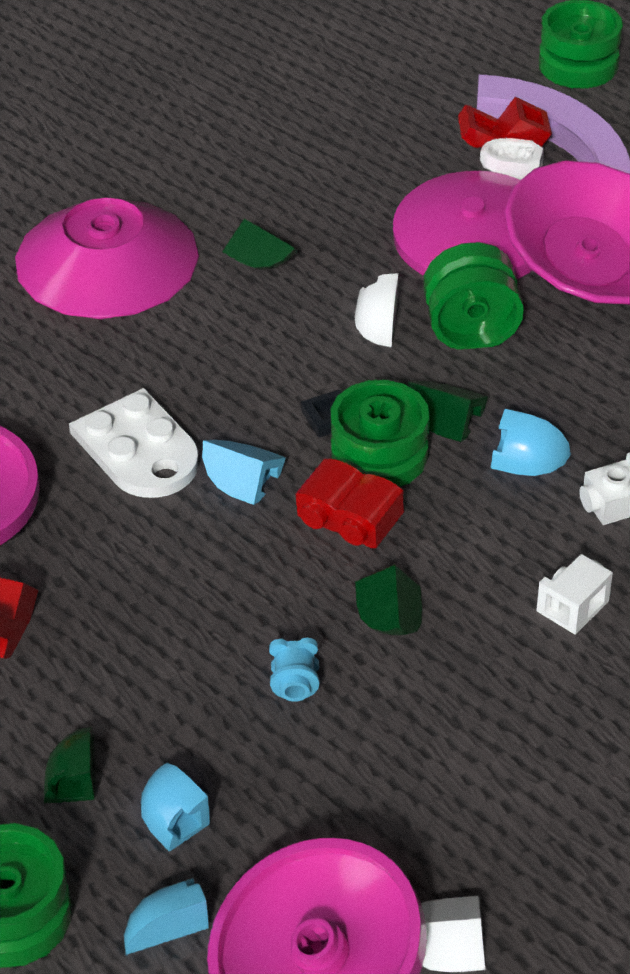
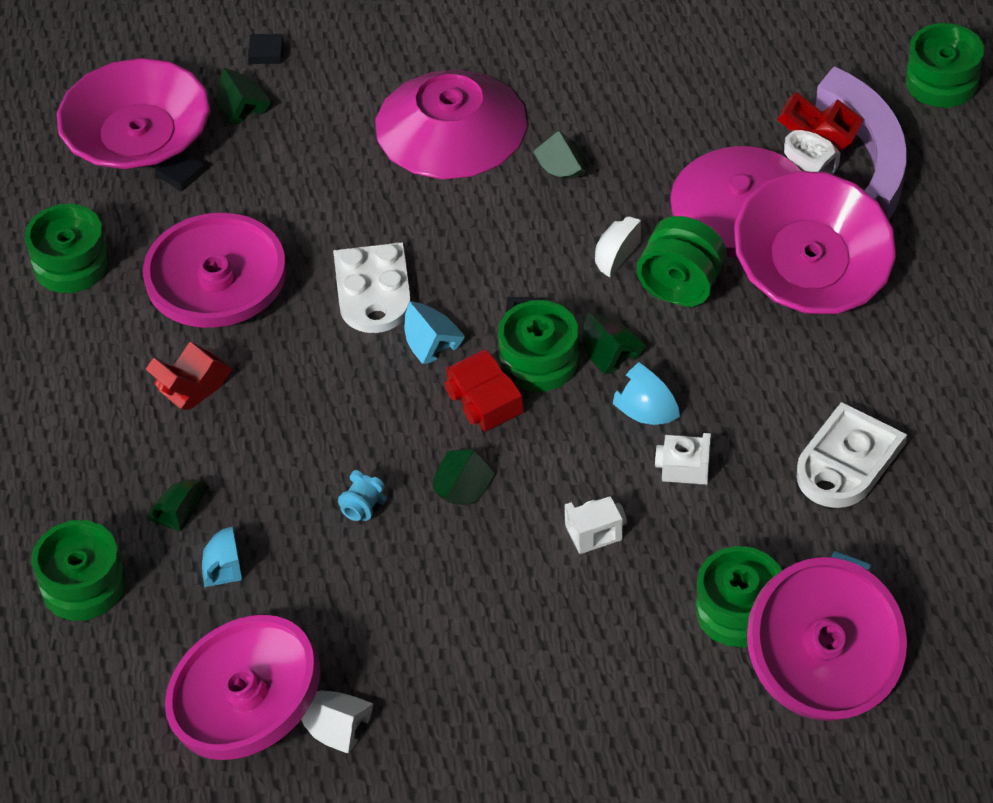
camera: 30 degrees right, 5 degrees up
medium azure brick [124,878,209,955] -> none

